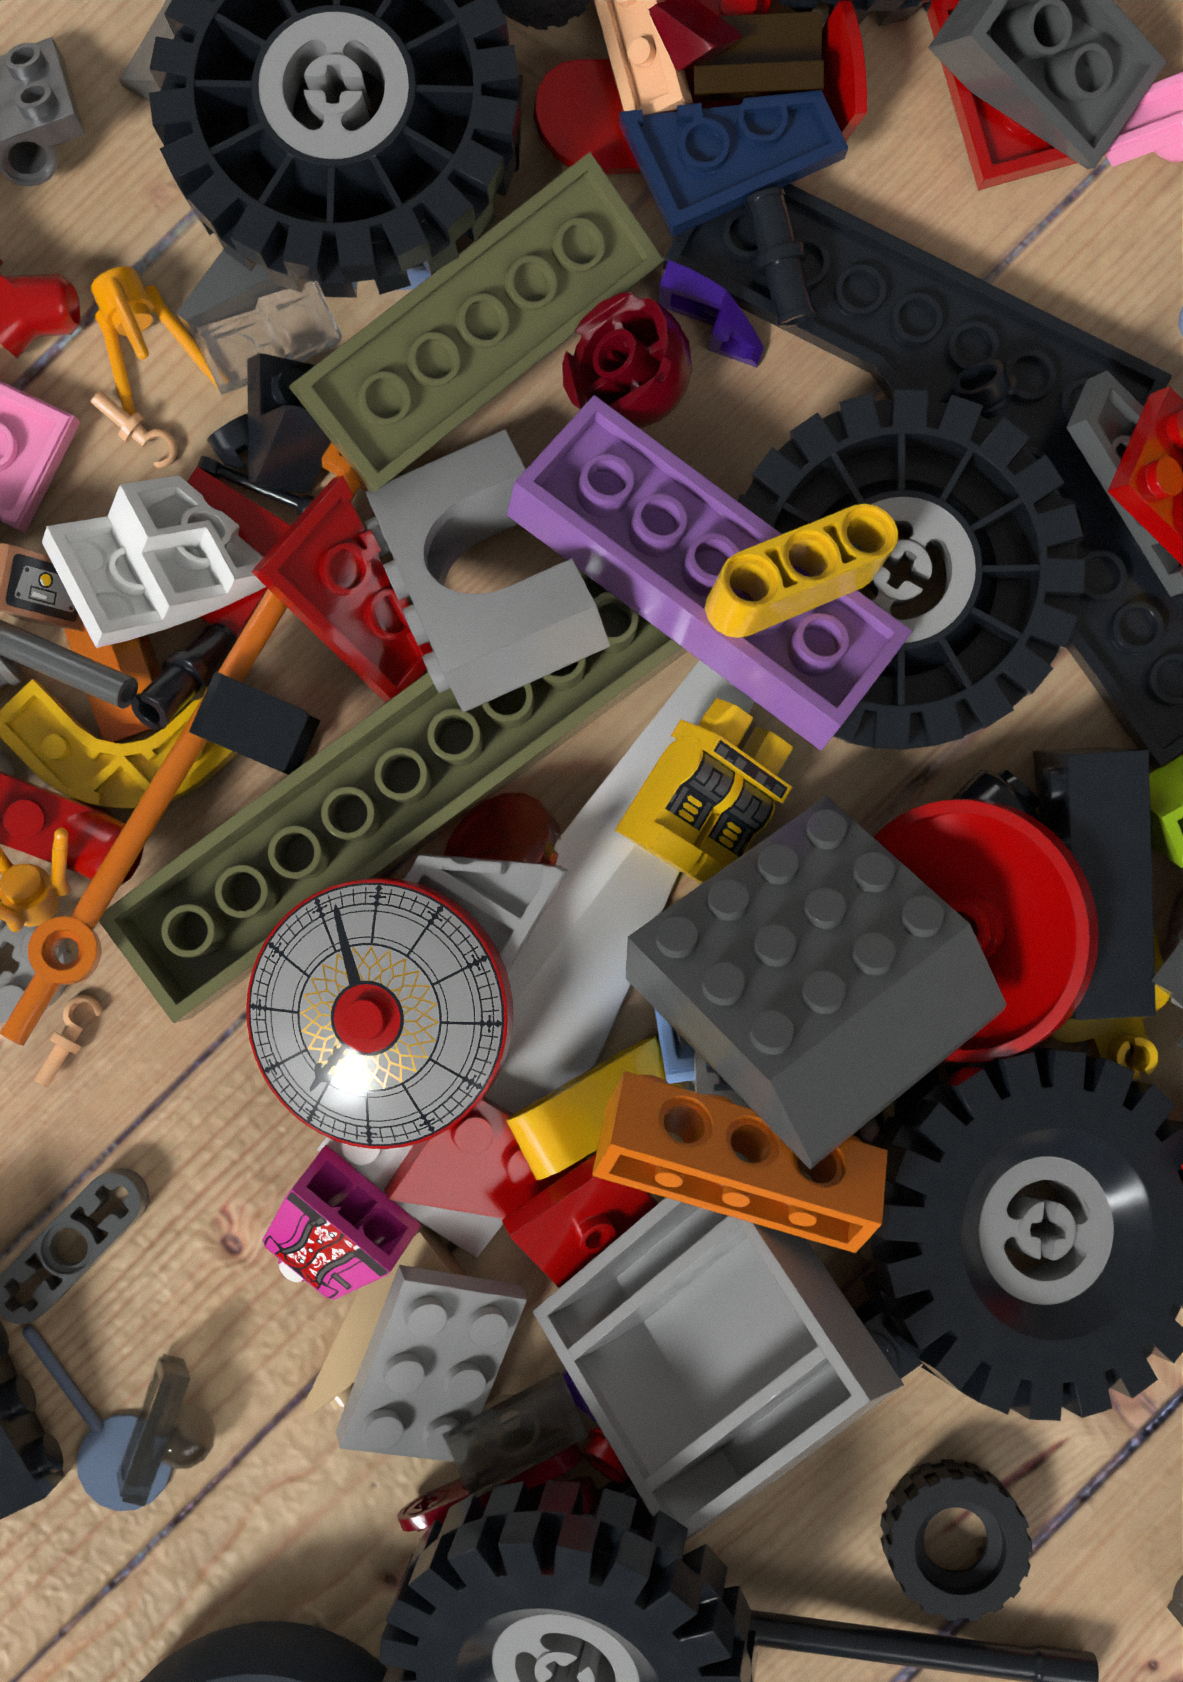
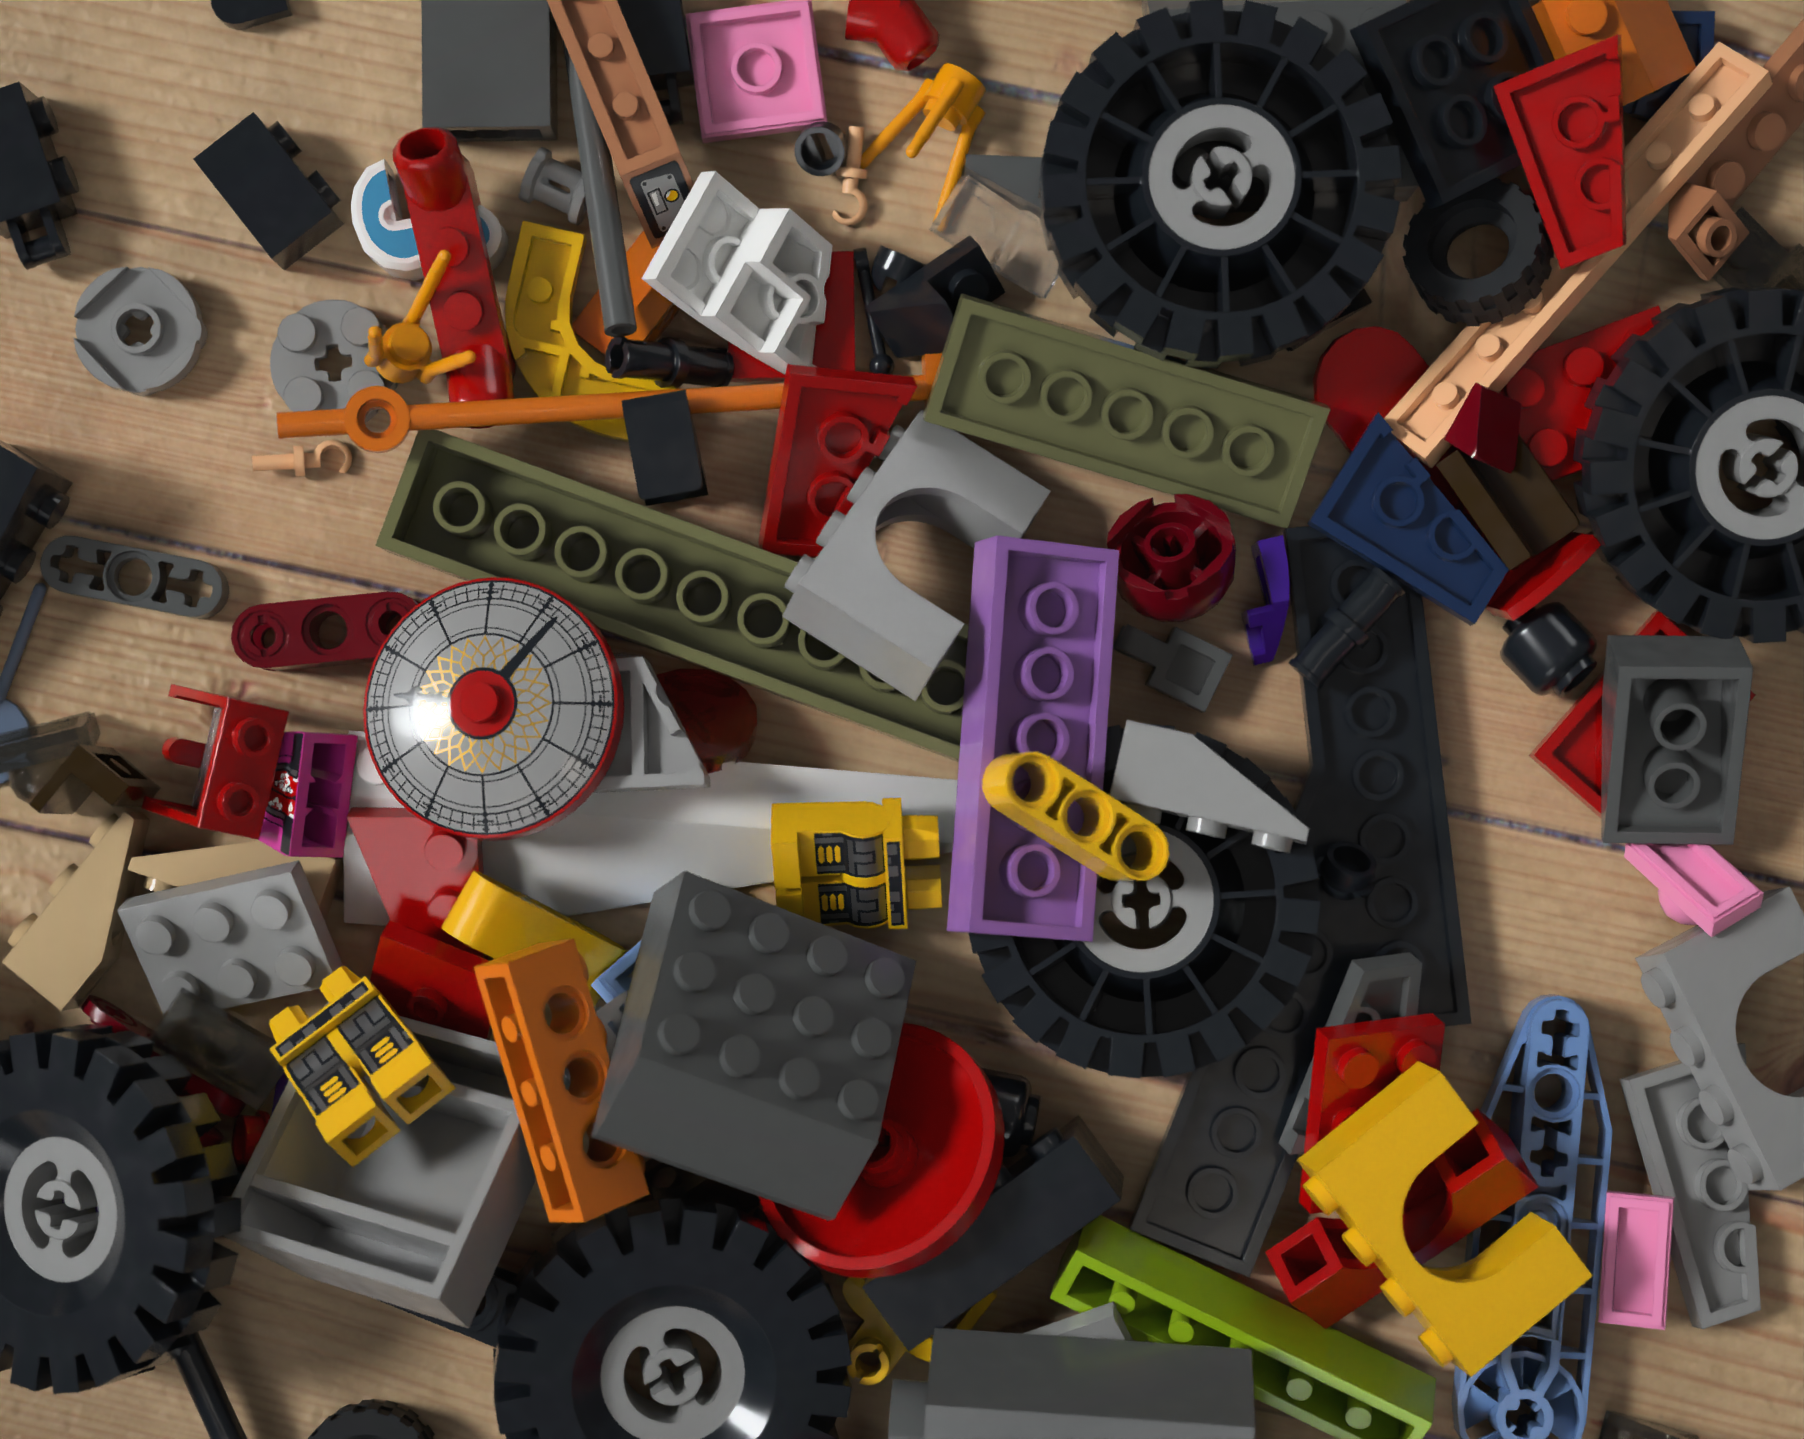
camera: 60 degrees right, 0 degrees up
none -> tan slope [1,811,150,1011]
none -> dark brown panel [29,744,161,814]
none -> red window [142,684,289,840]
none -> dark red piece [231,591,420,671]
none -> yellow hips [269,966,456,1167]
none -> black hinge [794,121,847,176]
none -> light grey slope [1110,720,1309,853]
none -> dark grey plate [1113,624,1233,713]
none -> black head [1500,602,1597,697]

